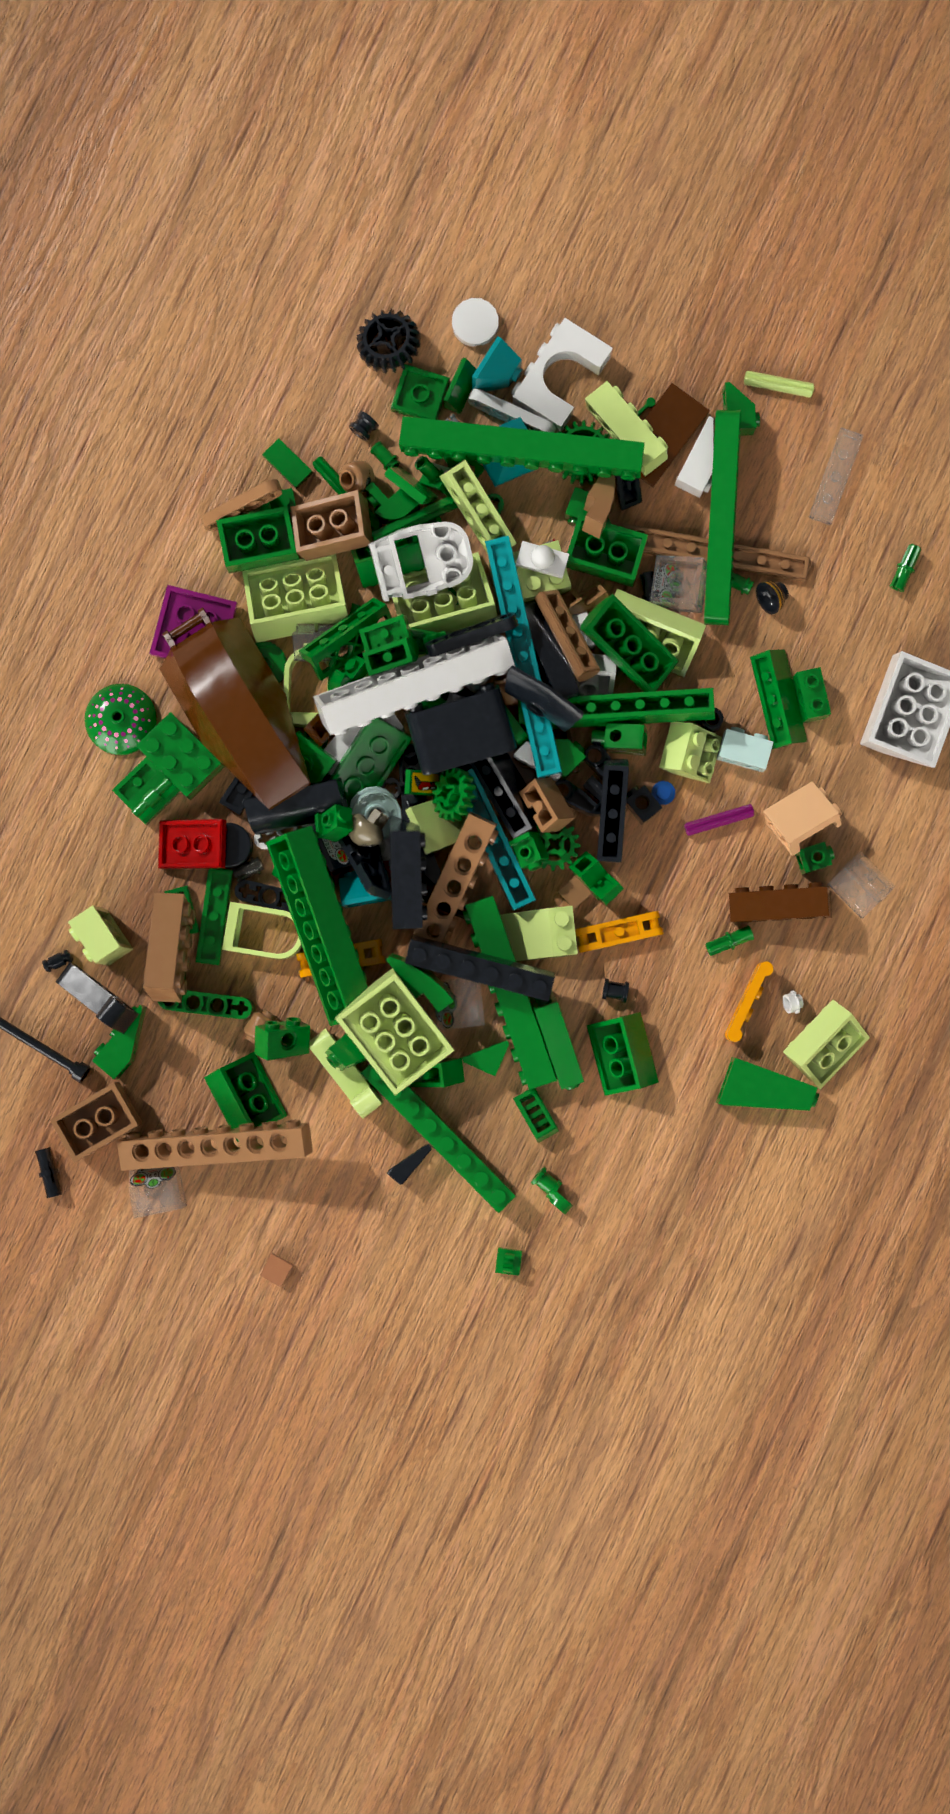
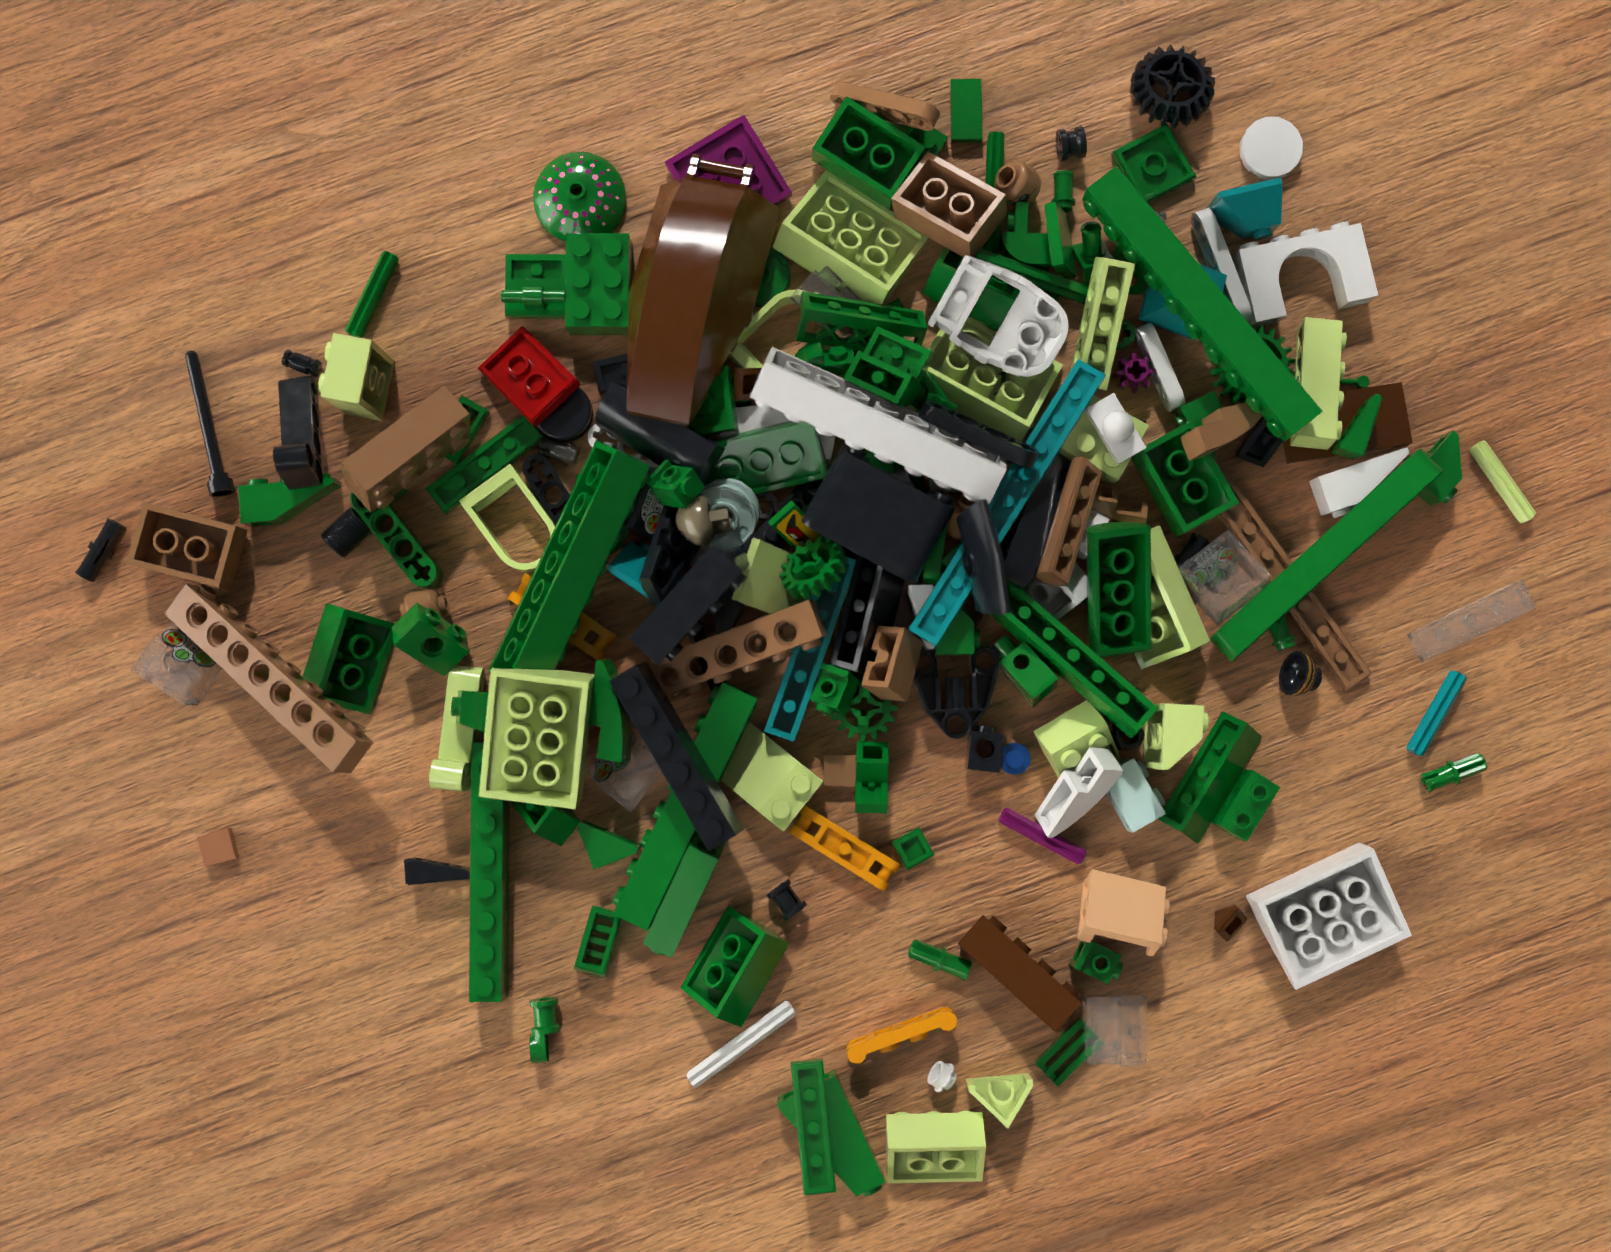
camera: 40 degrees right, 0 degrees up
green slope [444,357,476,414] -> none
green tile [495,1247,522,1276] -> none
black brick [597,759,629,862] -> none
none -> black piece [321,507,372,558]
none -> green axle [345,251,399,338]
none -> white axle [686,1001,796,1088]
none -> green tile [791,1058,836,1195]
none -> green tile [892,827,935,870]
none -> yellowish green slope [966,1073,1033,1129]
none -> green tile [1034,1017,1103,1086]
none -> white slope [1035,747,1124,838]
none -> magenta gear [1113,353,1155,394]
none -> white beam [1135,323,1185,412]
none -> yellowish green slope [1142,703,1209,770]
none -> reddish brown slope [1214,905,1247,942]
none -> green slope [1332,394,1382,460]
none -> teal axle [1407,671,1467,756]

